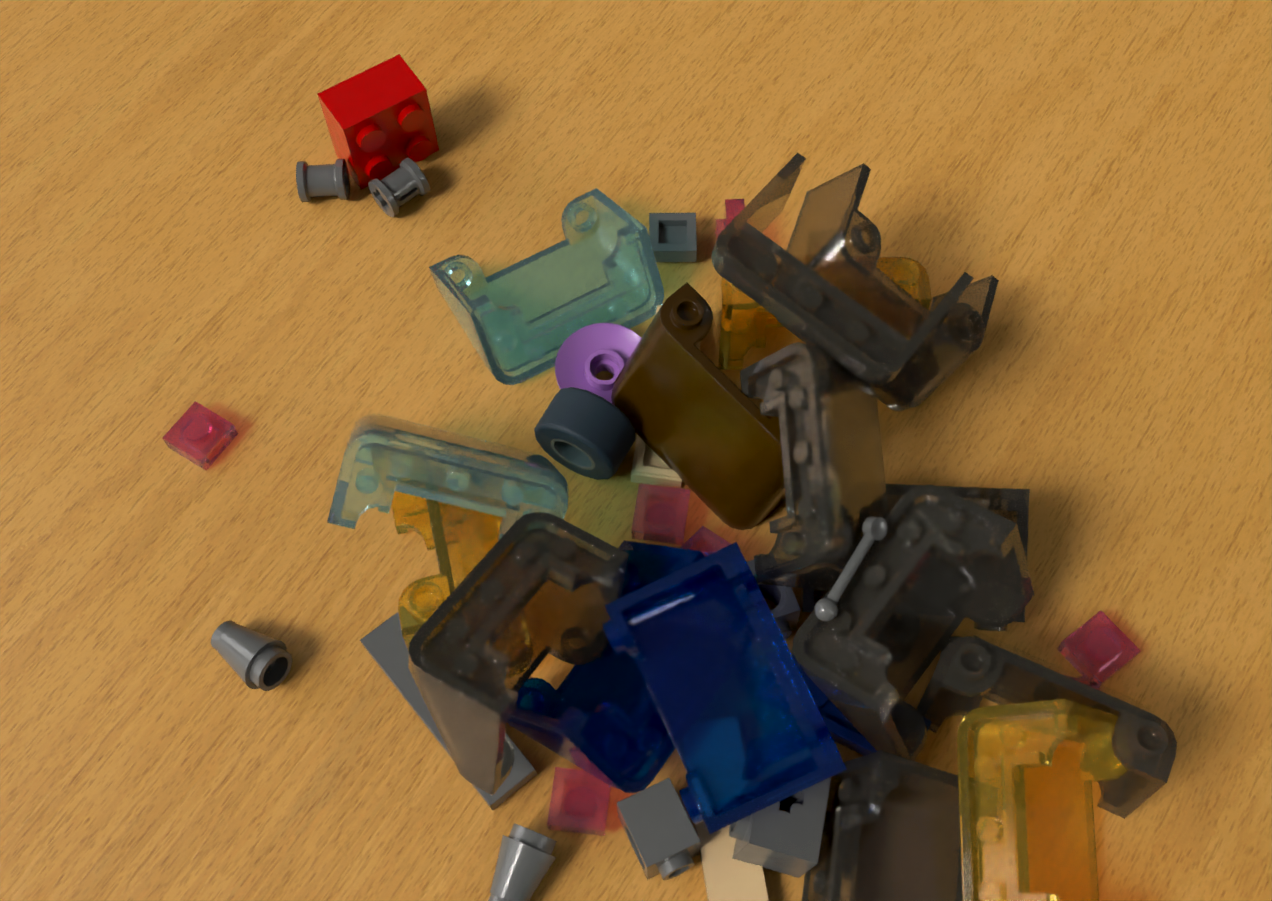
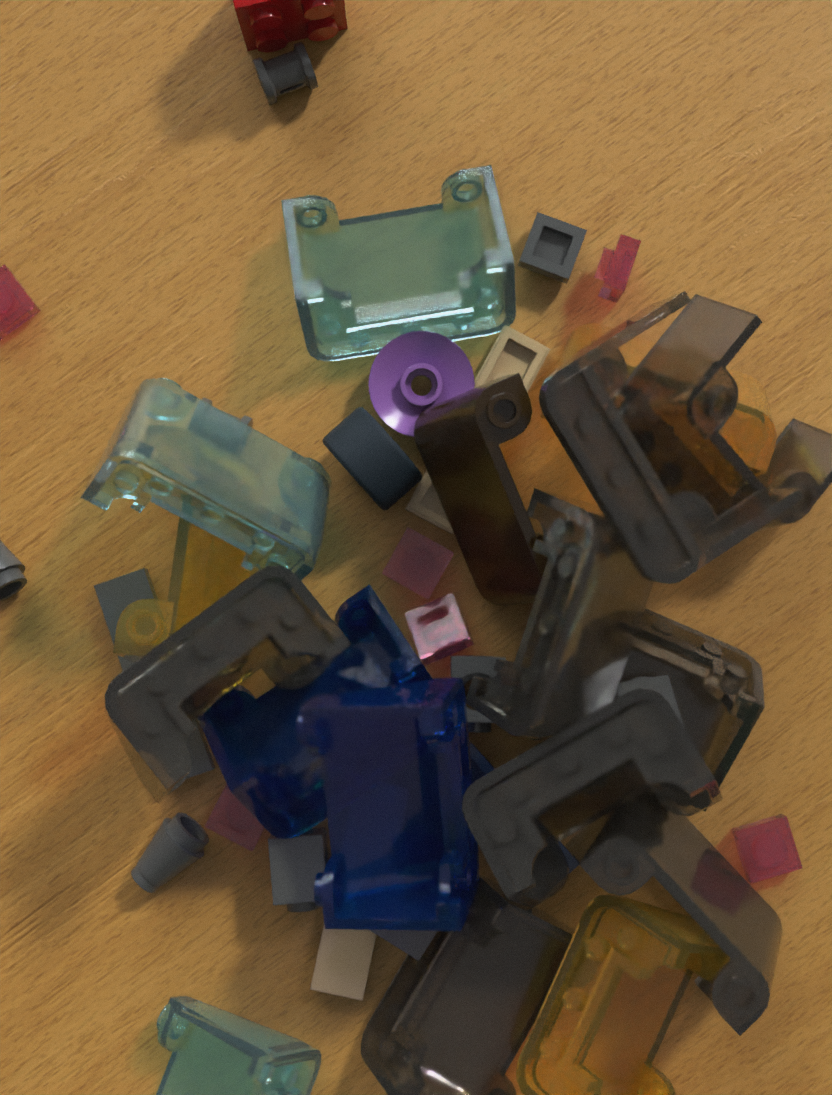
camera: 20 degrees right, 25 degrees up
dark grey bush [296,159,350,203] -> none
dark grey hinge [814,516,888,622] -> none

